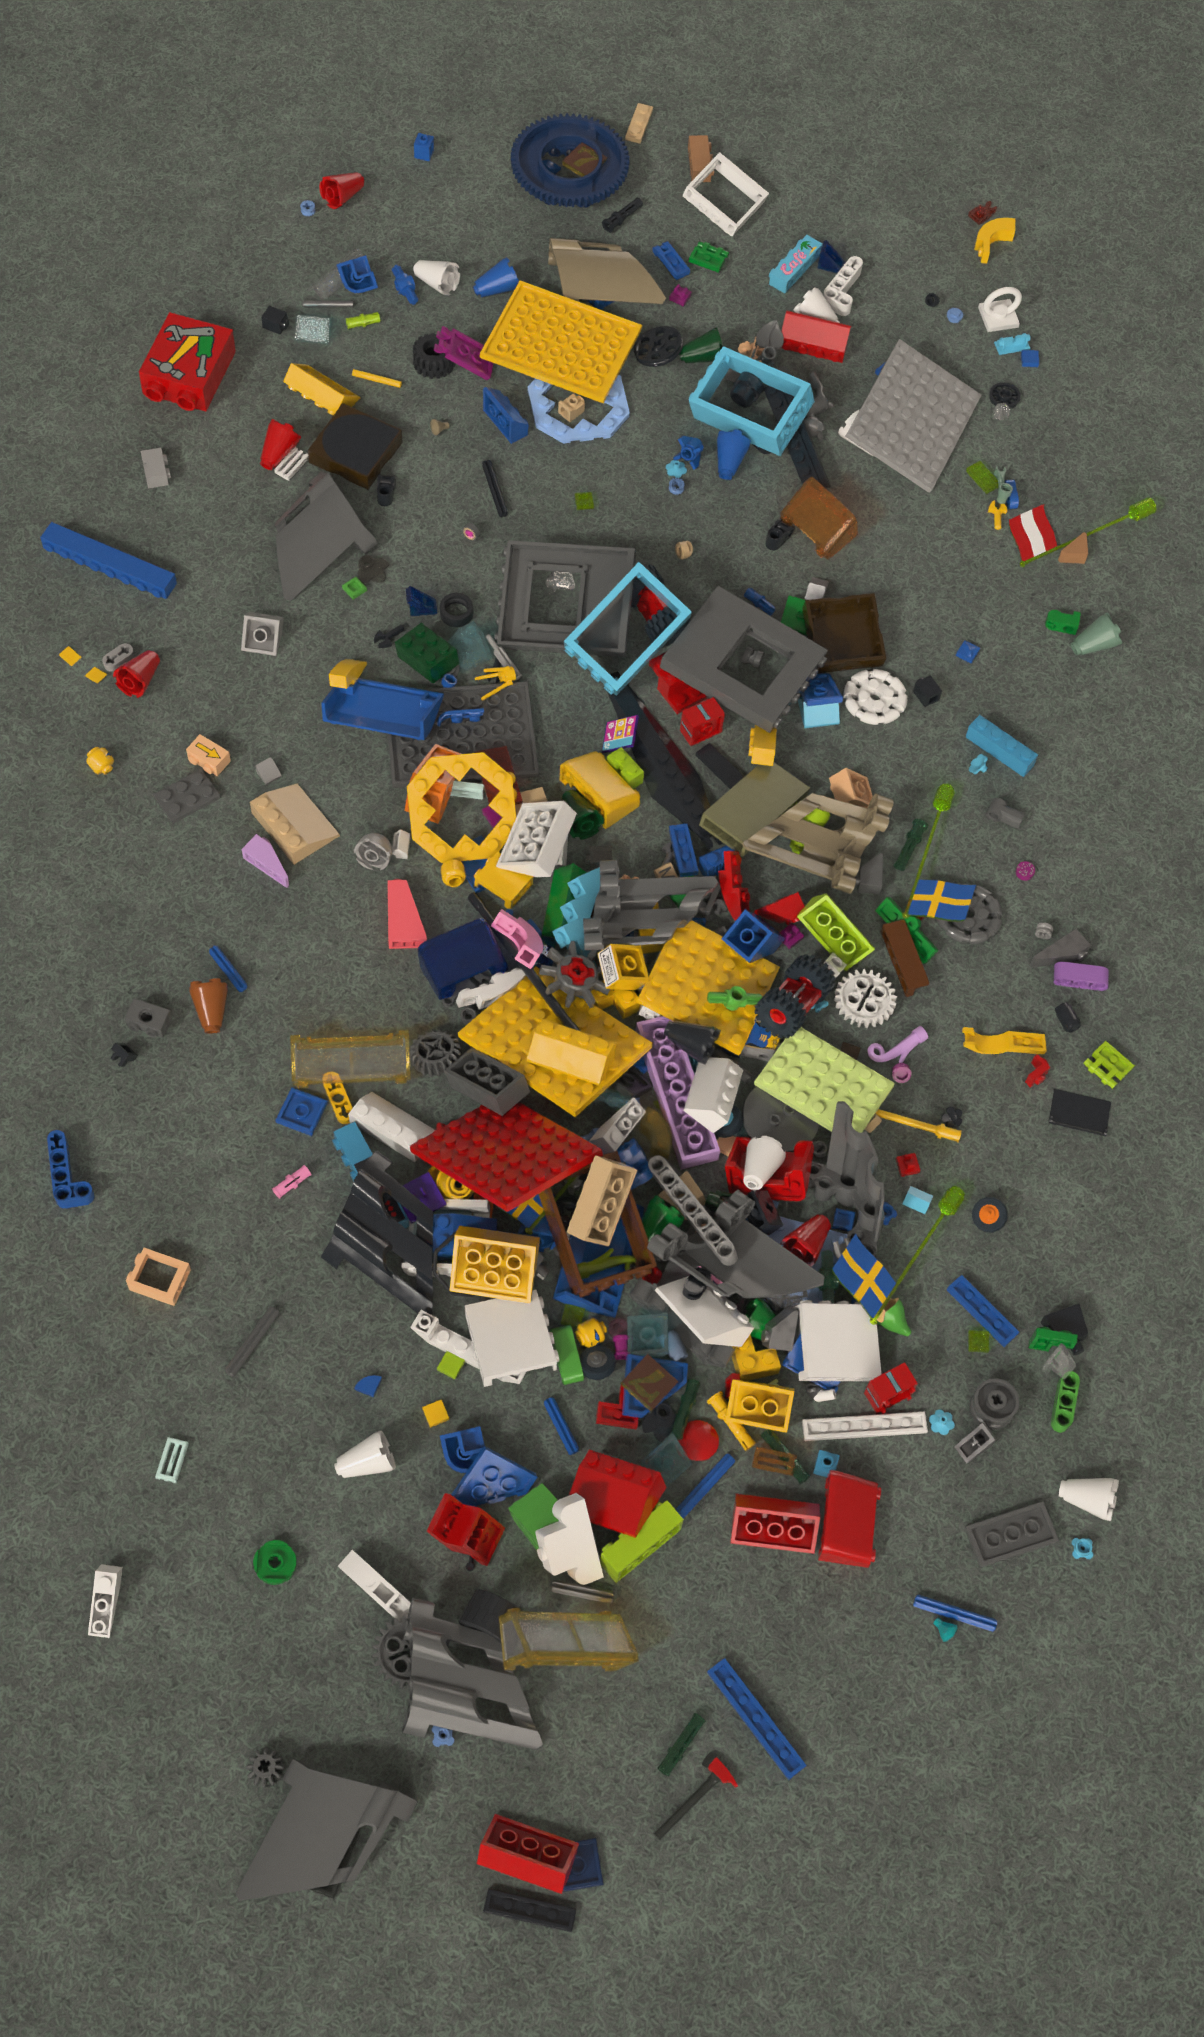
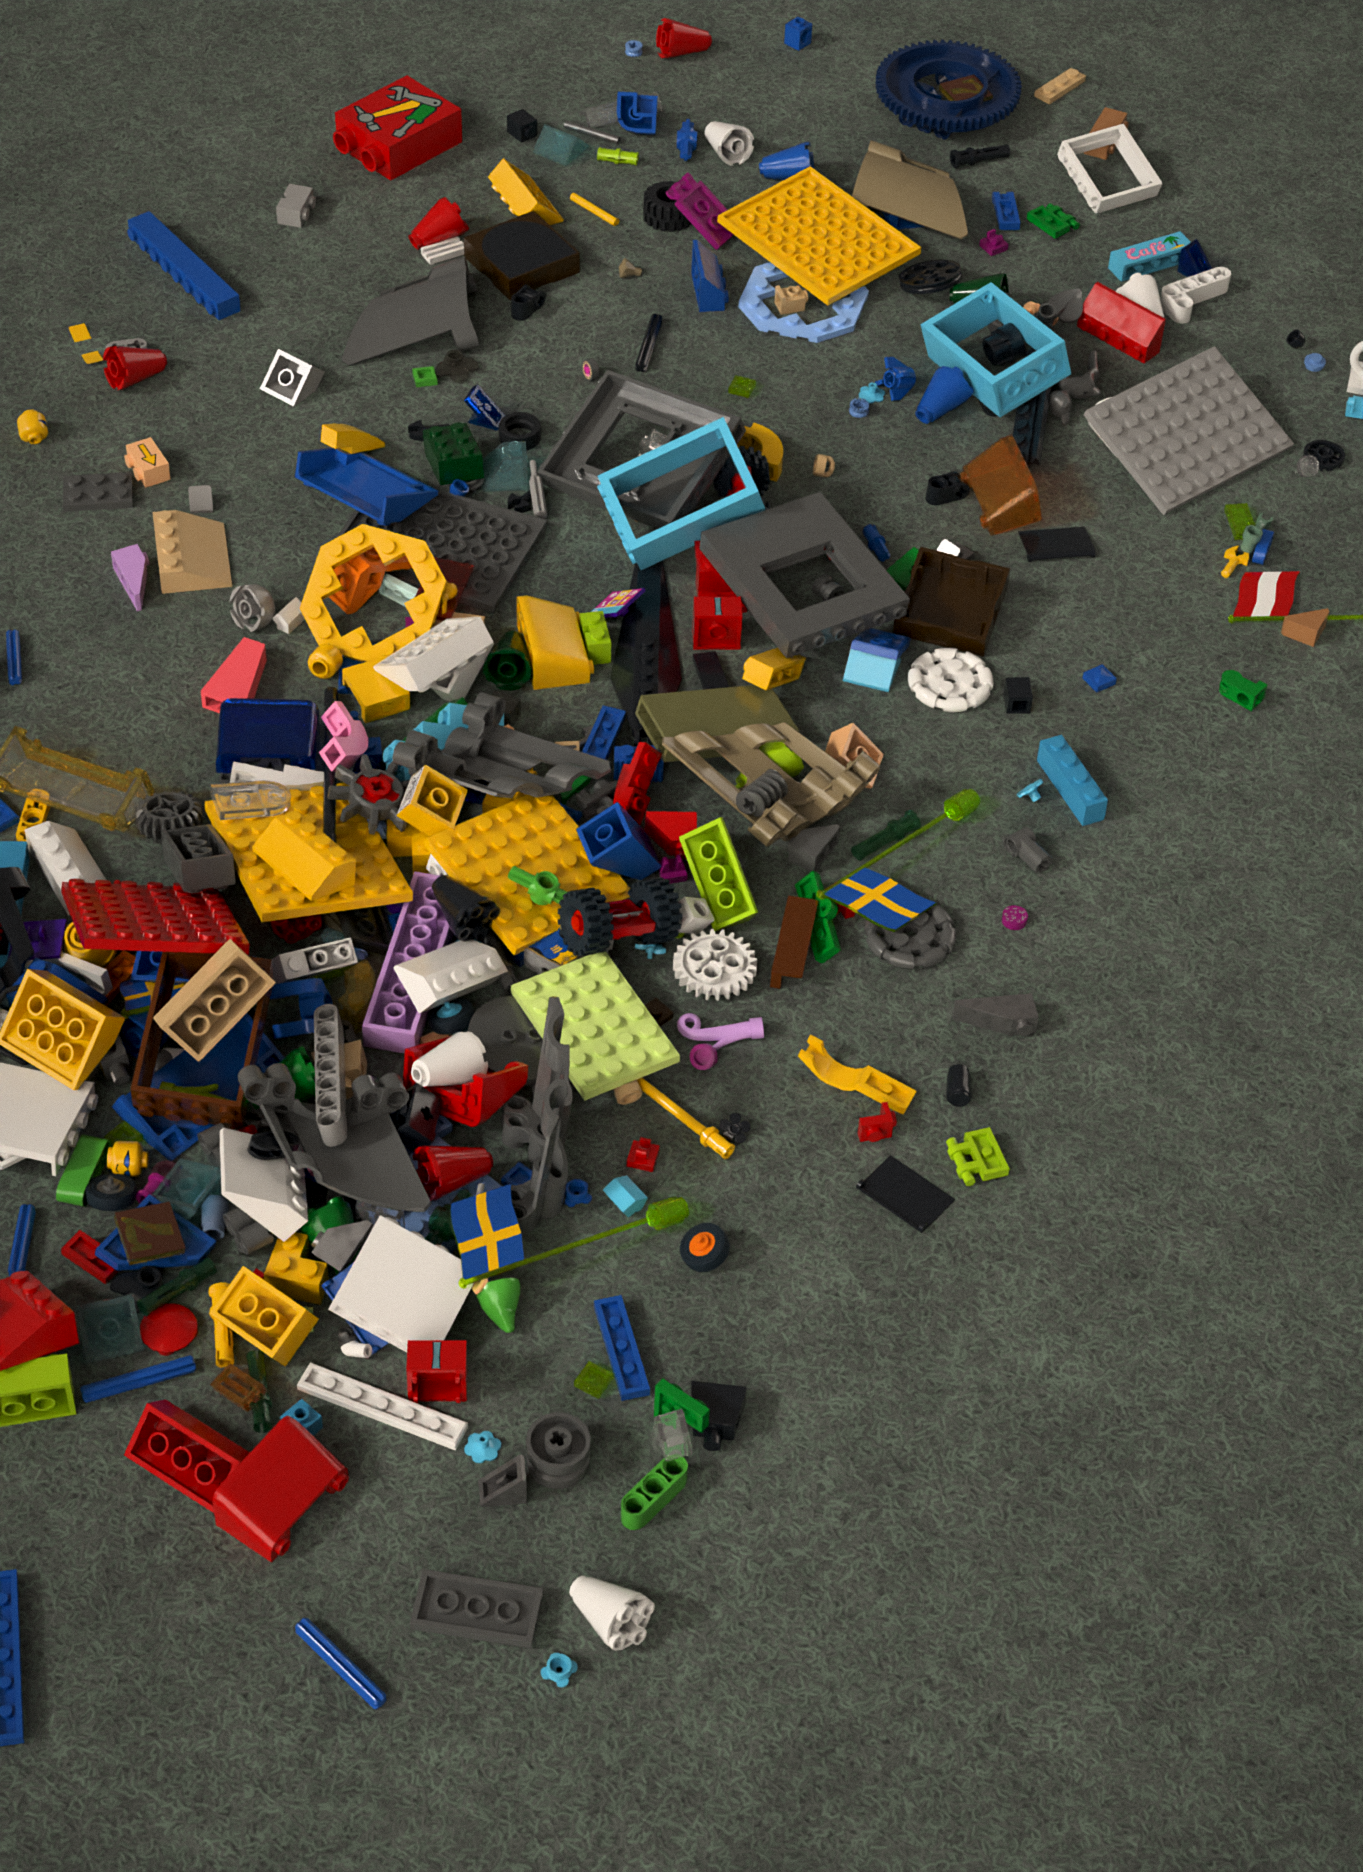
camera: 30 degrees right, 15 degrees down
blue piece [437,708,484,727] -> none
yellow plant [475,666,516,701] -> none
teal rock [933,1617,958,1642] -> none
light grey bush [1035,923,1053,940] -> none
medium lavender beam [1054,962,1109,991] -> none
sand green cone [1070,612,1122,656] -> none
none -> clear tile [210,780,291,820]
none -> dark grey piece [736,769,788,817]
none -> yellow arch [737,423,783,482]
none -> black piece [1018,527,1095,562]

